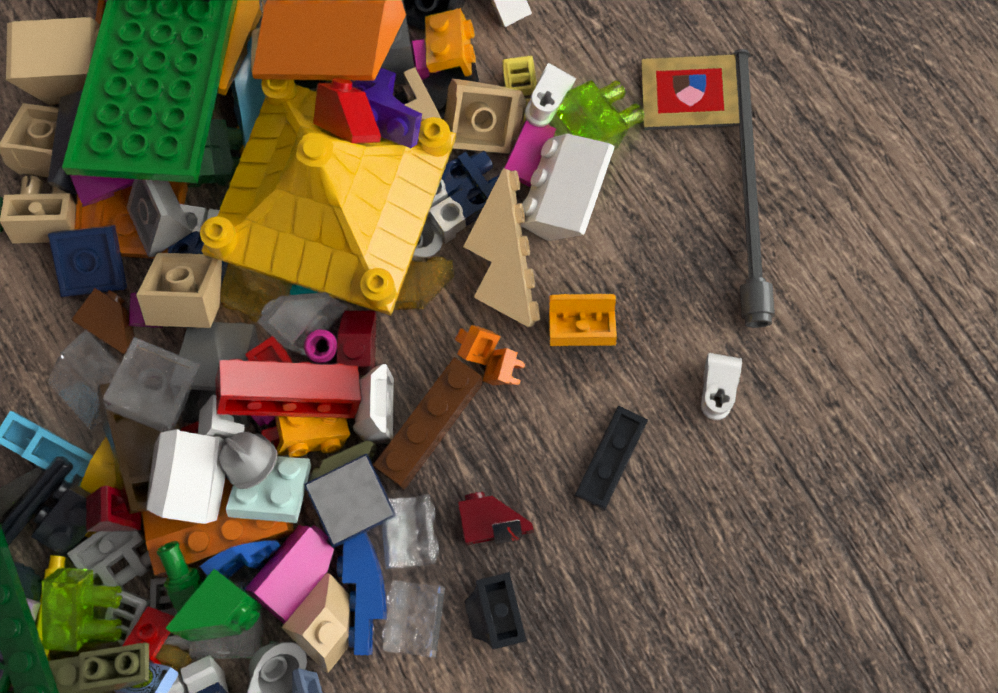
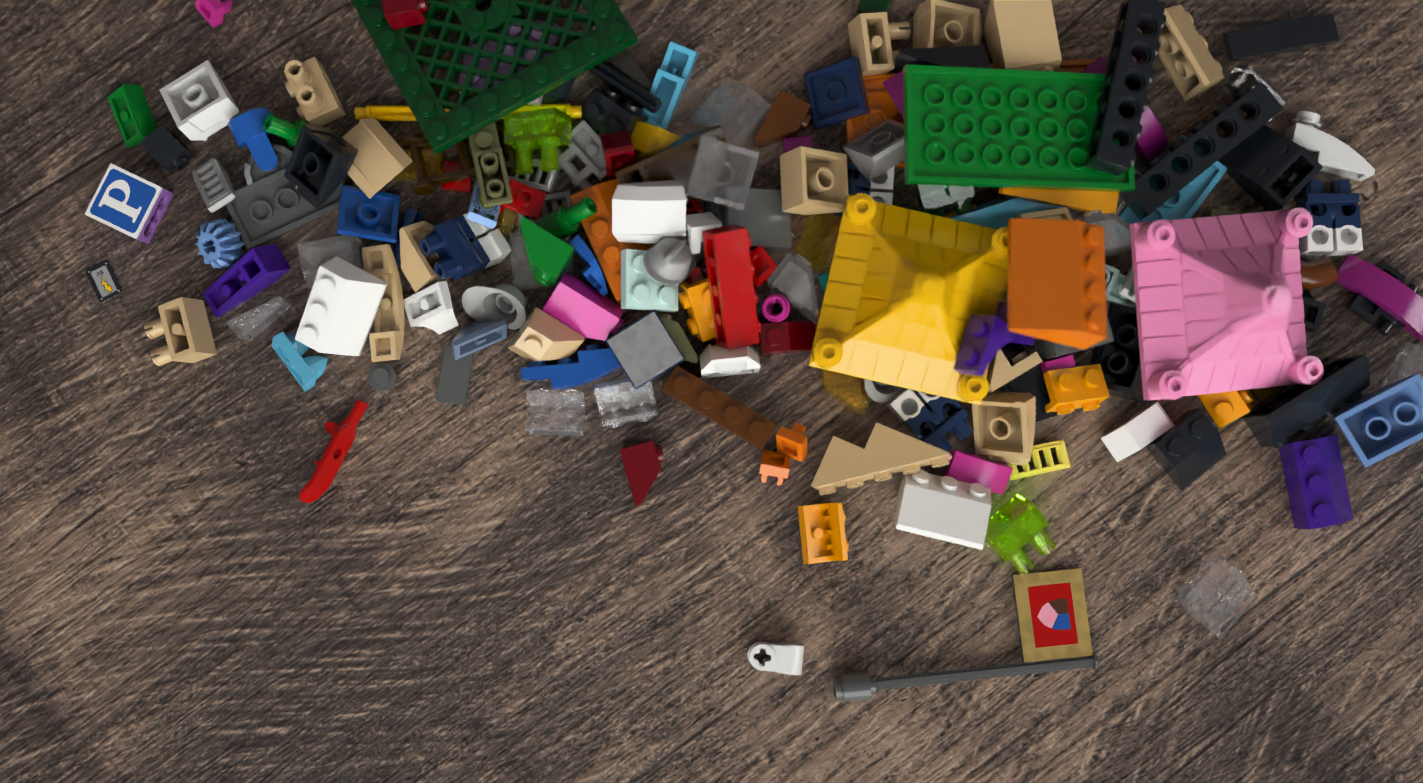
camera: 80 degrees right, 10 degrees up
red slope [313,78,381,143] -> none
black slope [464,572,527,650] -> none
black sticker [492,520,522,544] -> none
white piece [525,63,576,127] -> none
black tile [574,405,648,511] -> none

